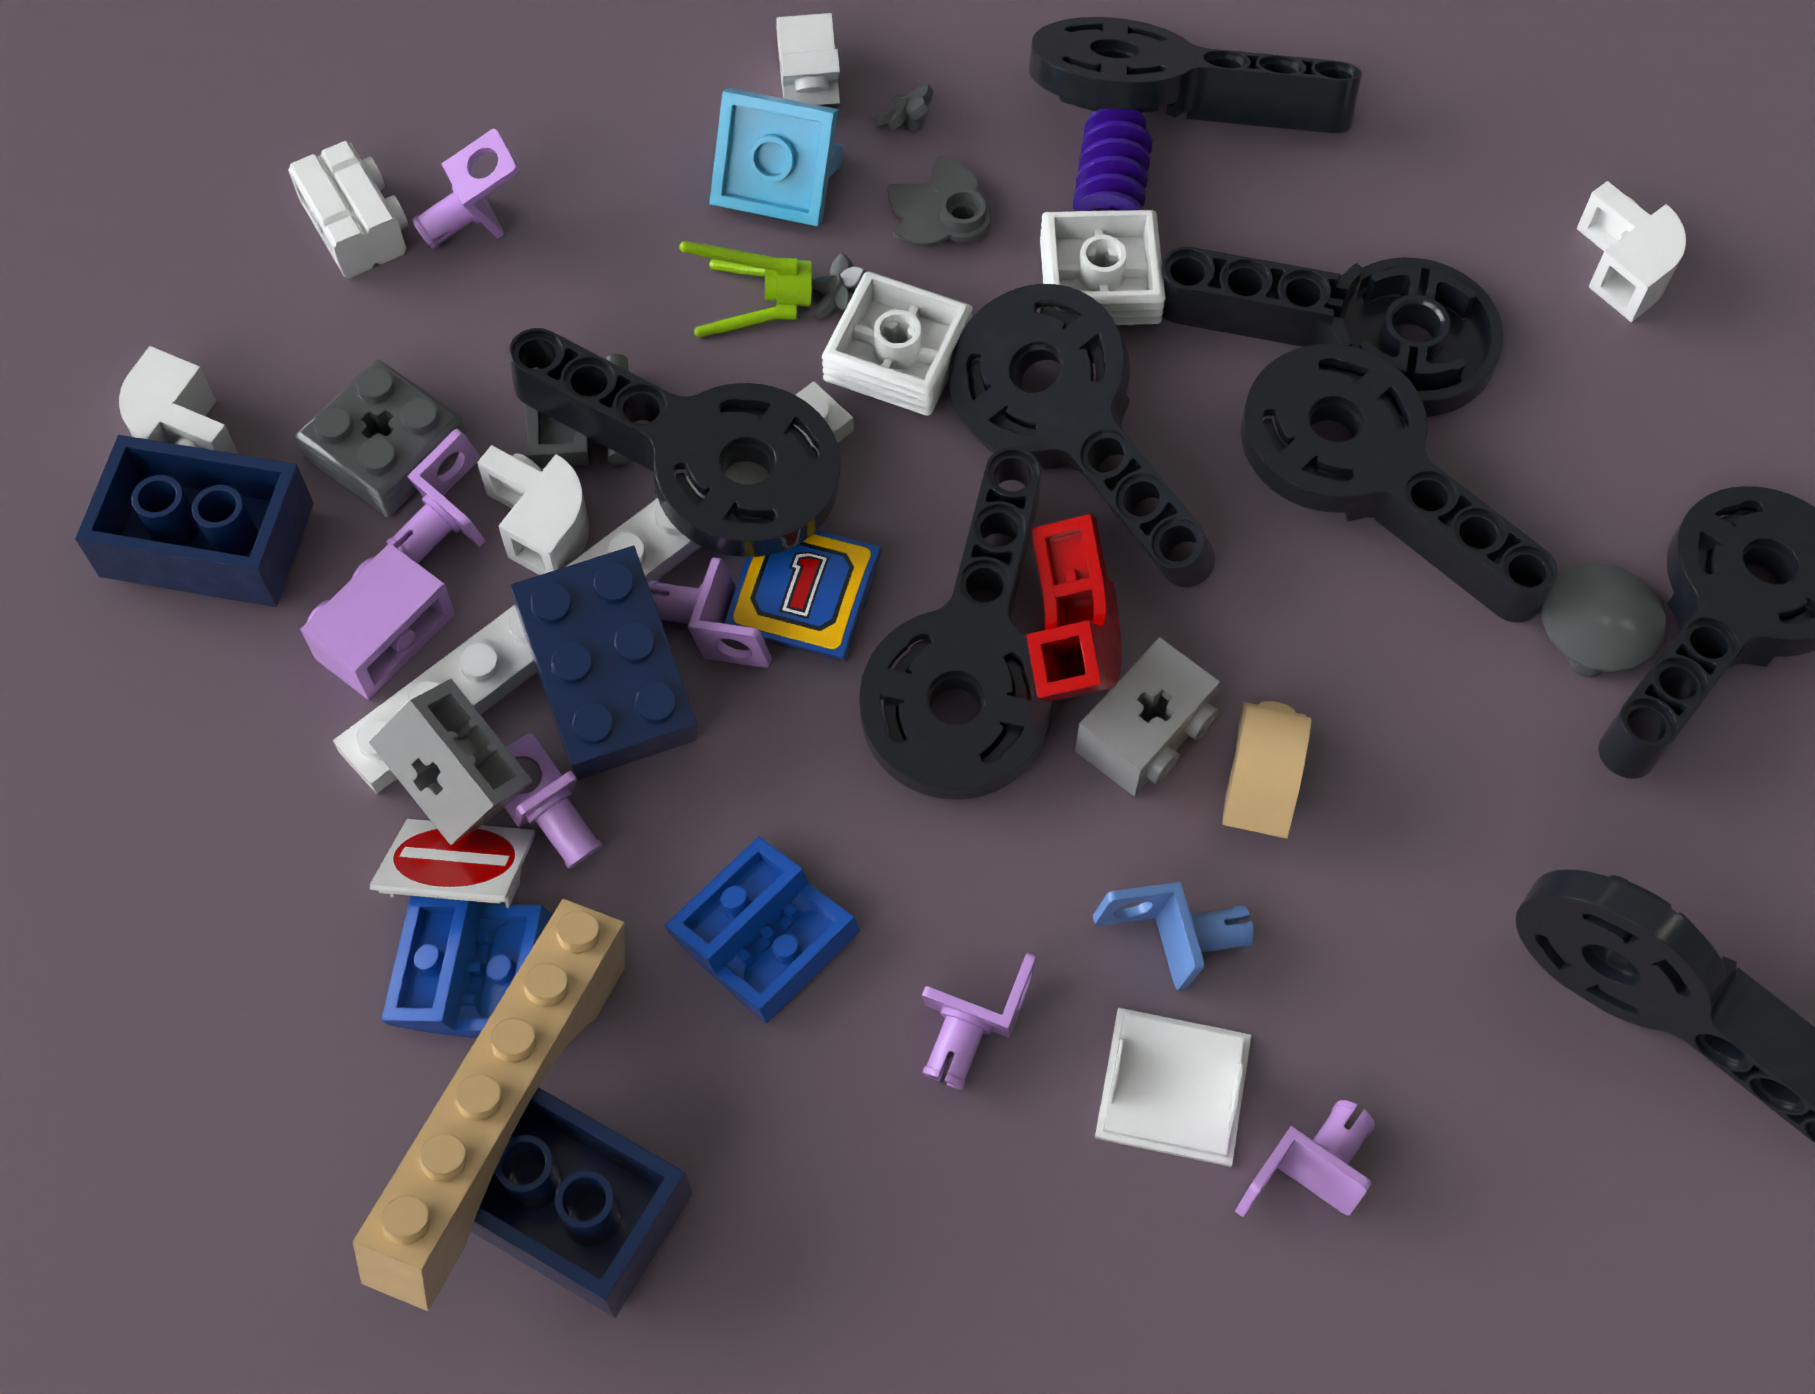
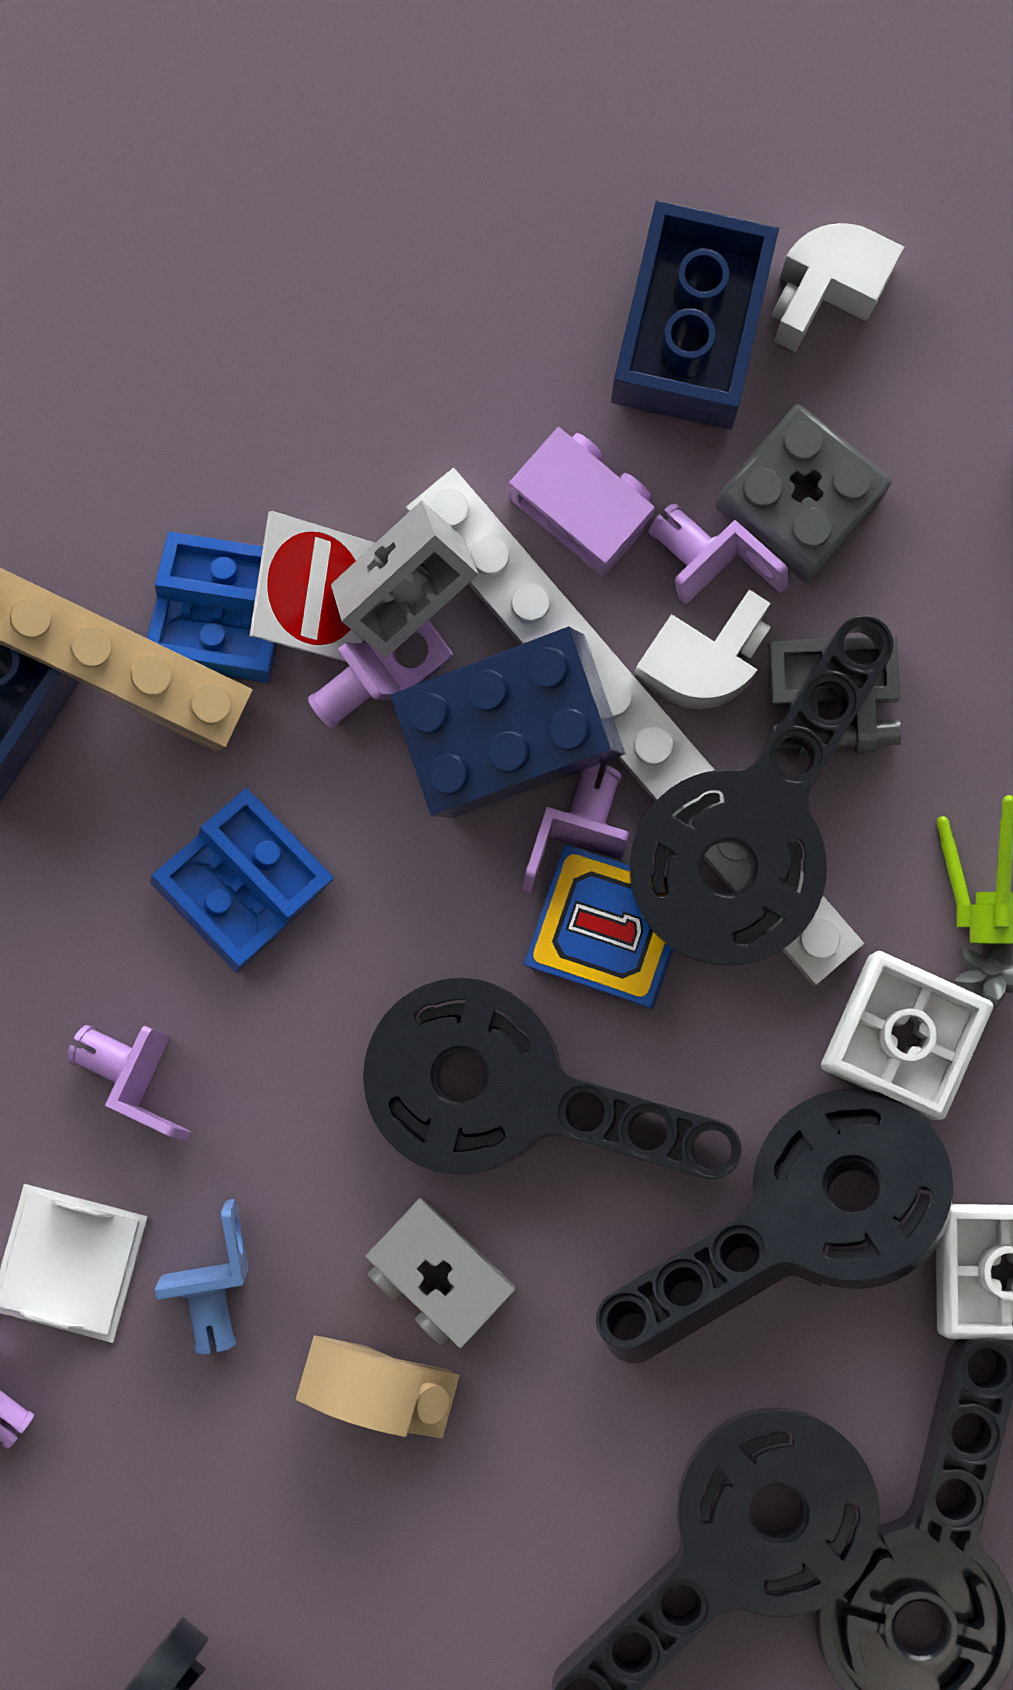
camera: 95 degrees right, 20 degrees up
red arch [1026,514,1122,702] -> none

